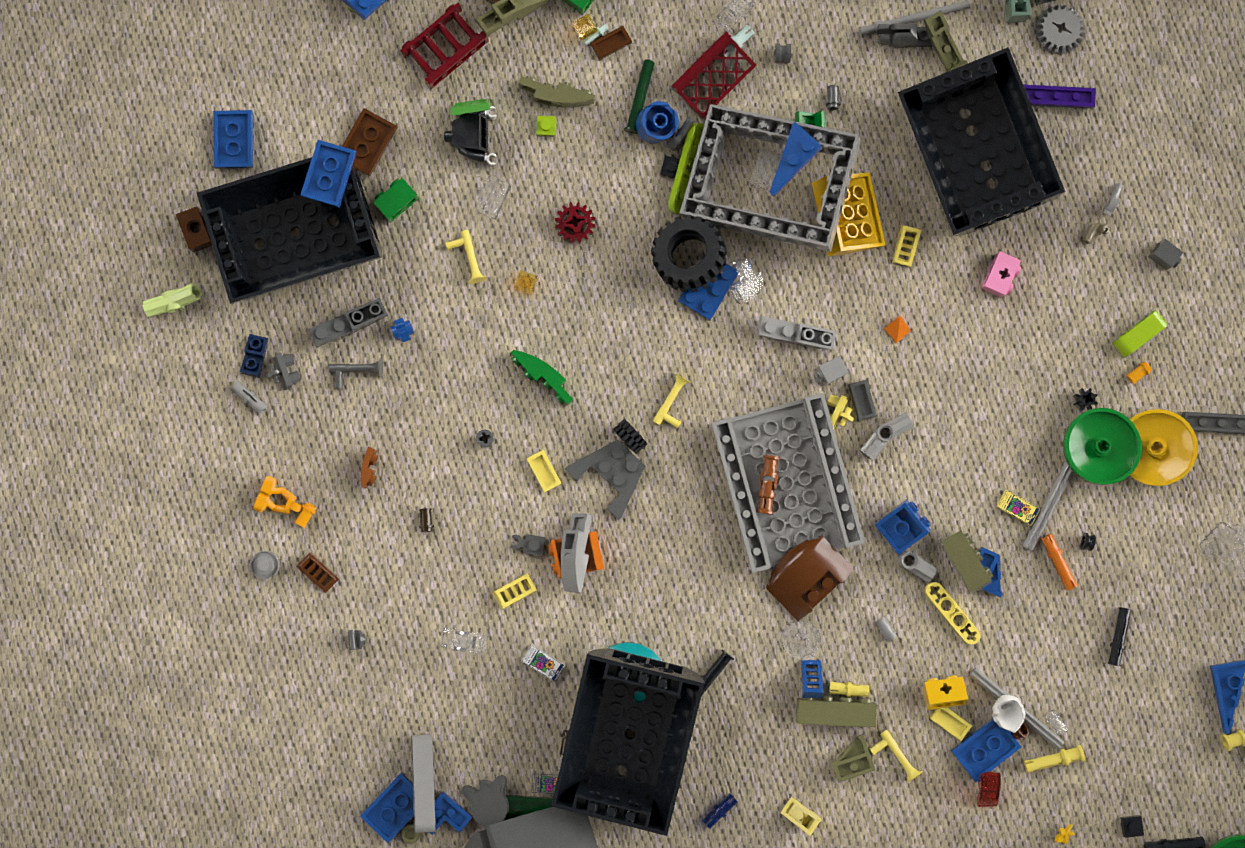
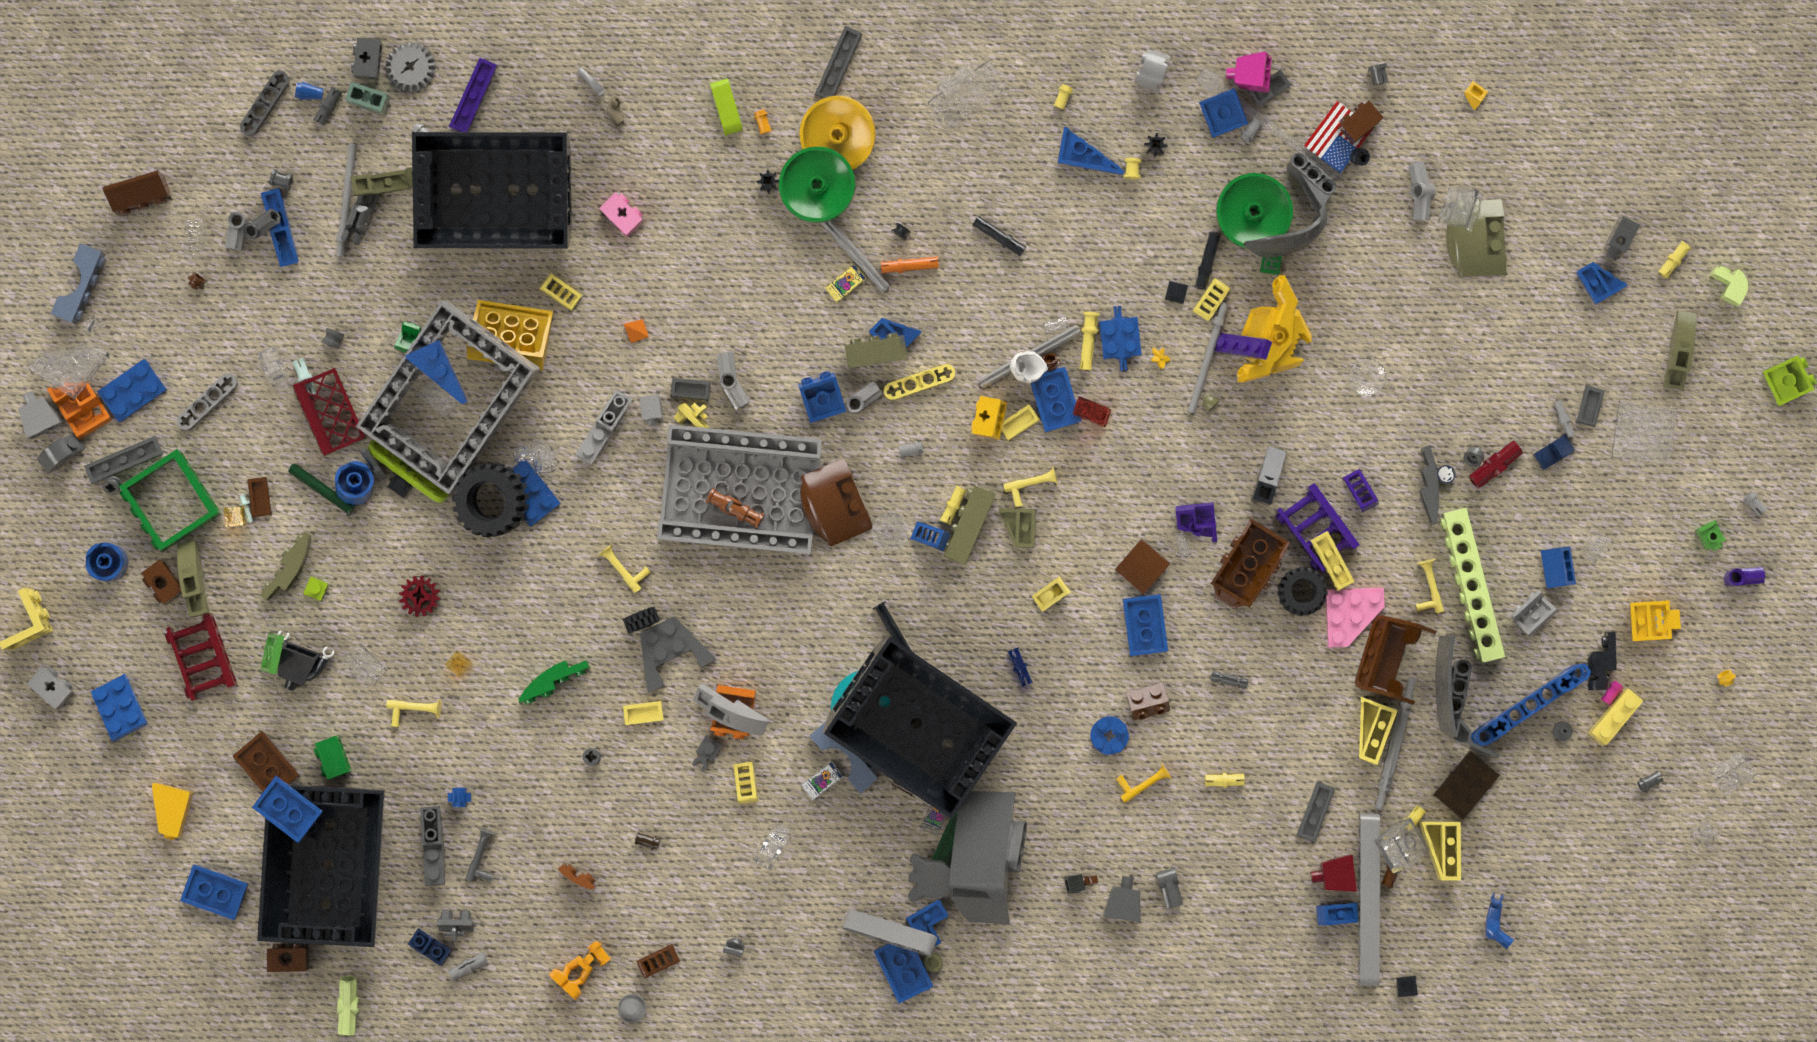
camera: 65 degrees left, 0 degrees up
dark grey pin [825,85,841,111] -> none
dark grey brick [1148,239,1184,270] -> none
none -> yellow slope [152,783,193,840]
none -> sand blue arch [810,721,878,794]
none -> blue plate [1099,306,1142,371]

